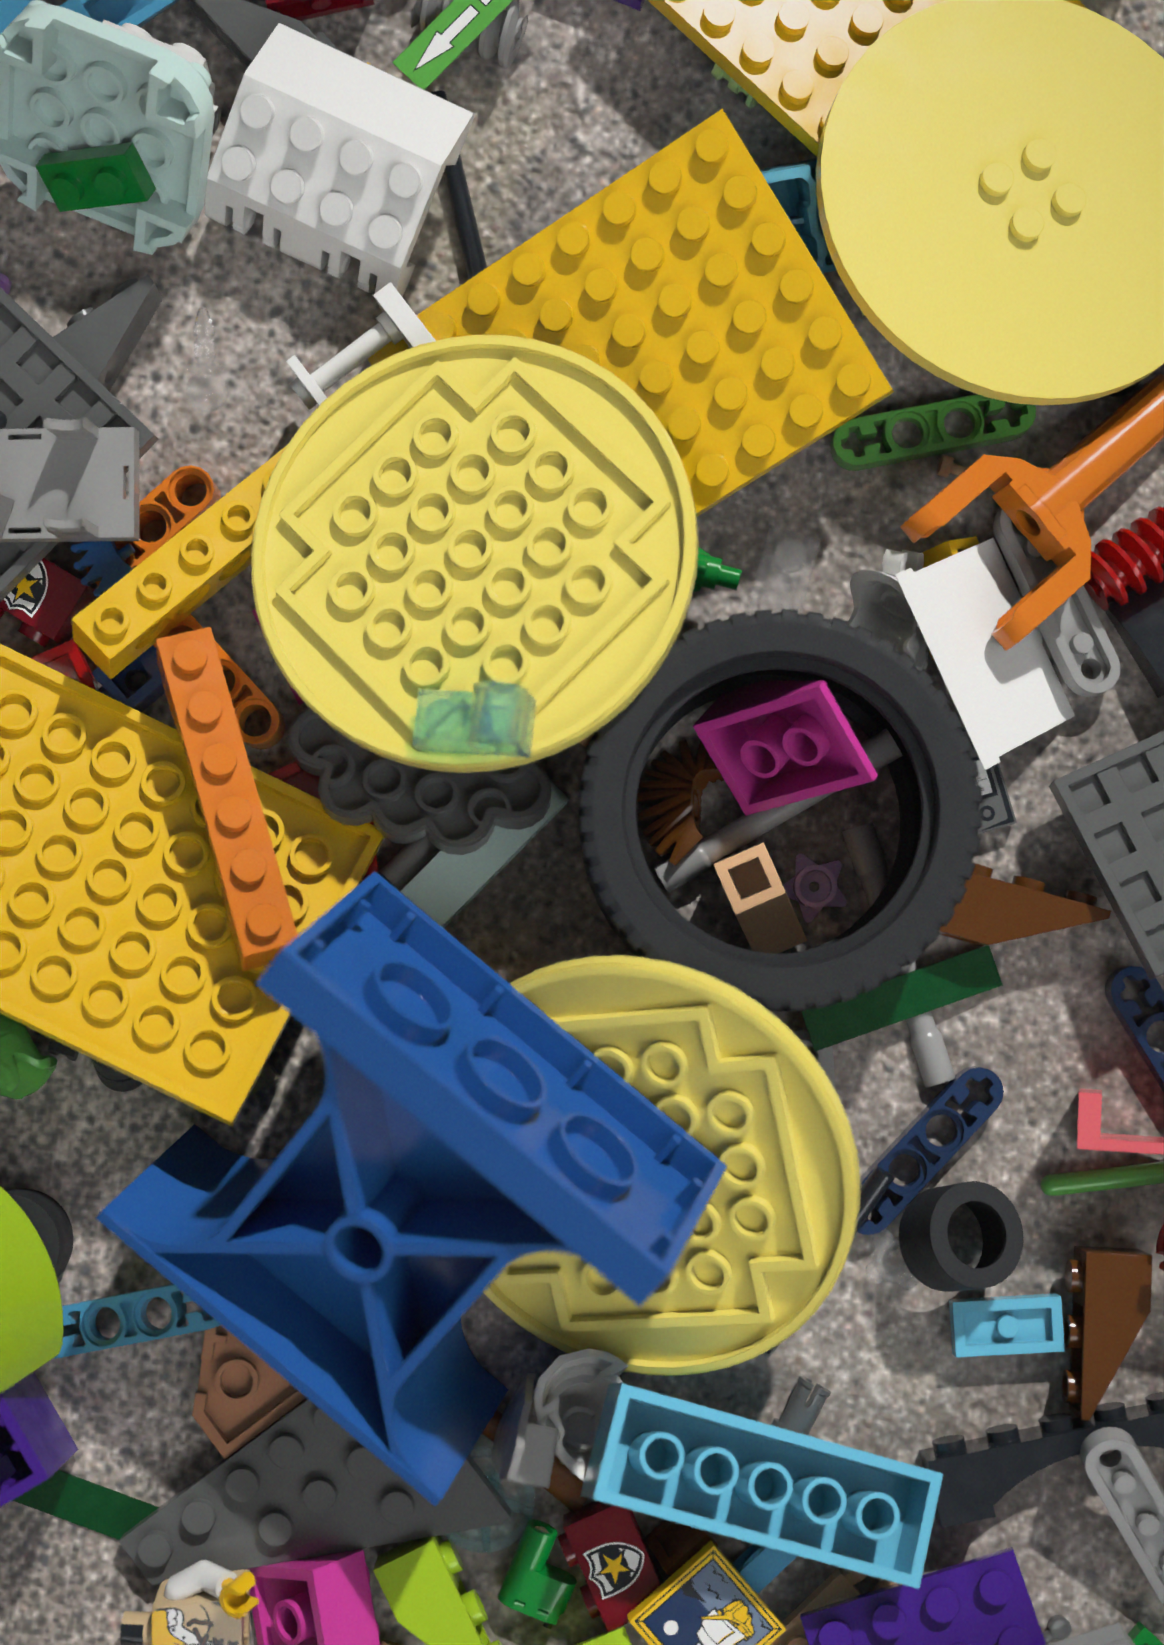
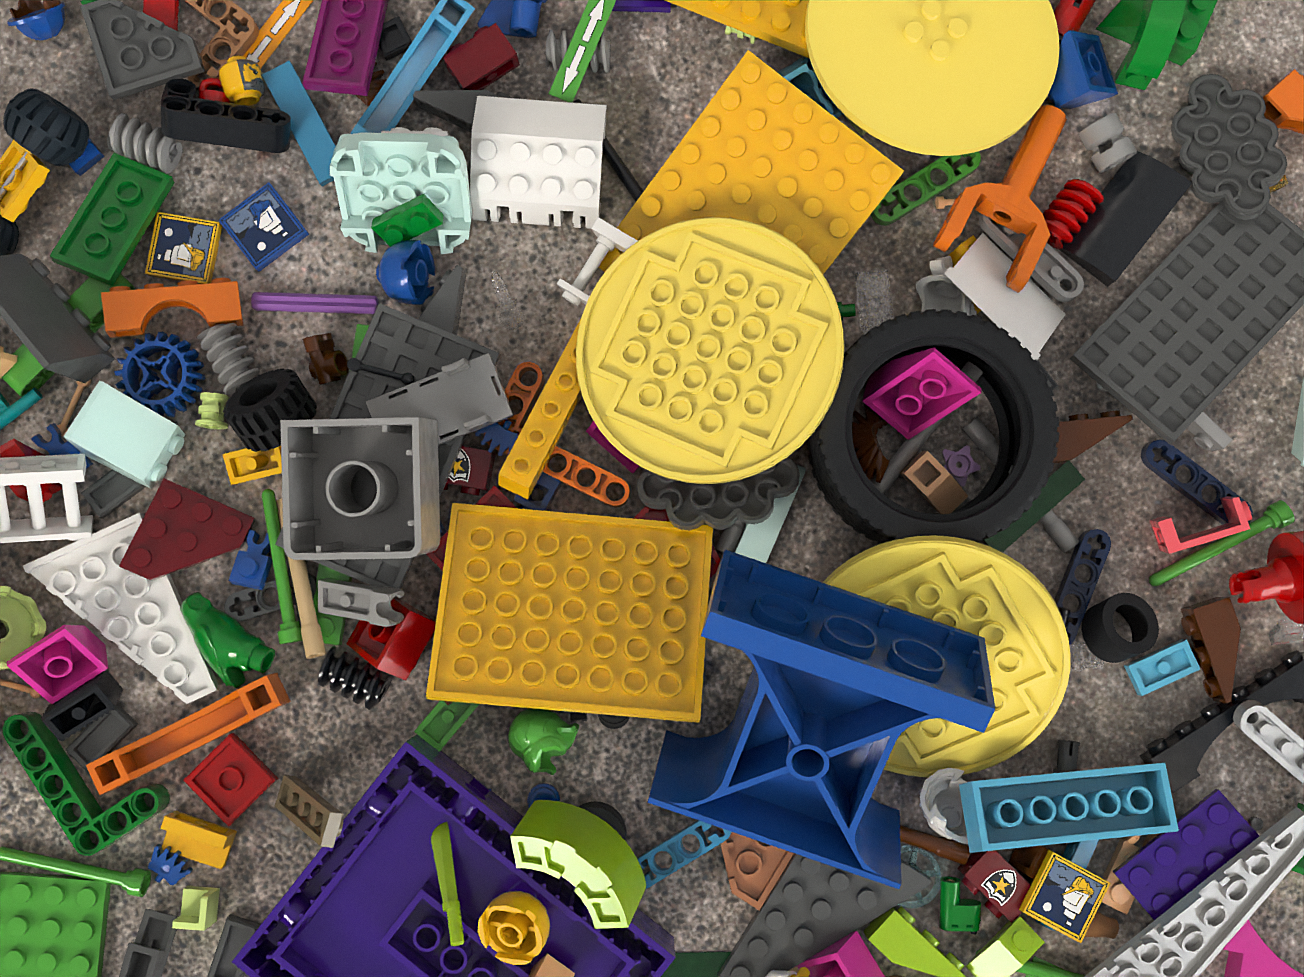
camera: 15 degrees left, 0 degrees up
orange arch [156,627,298,971] -> none
clear light blue plate [412,682,536,758] -> none
light grey panel [491,1373,558,1488] -> none
none -> blue cylinder [376,240,435,305]

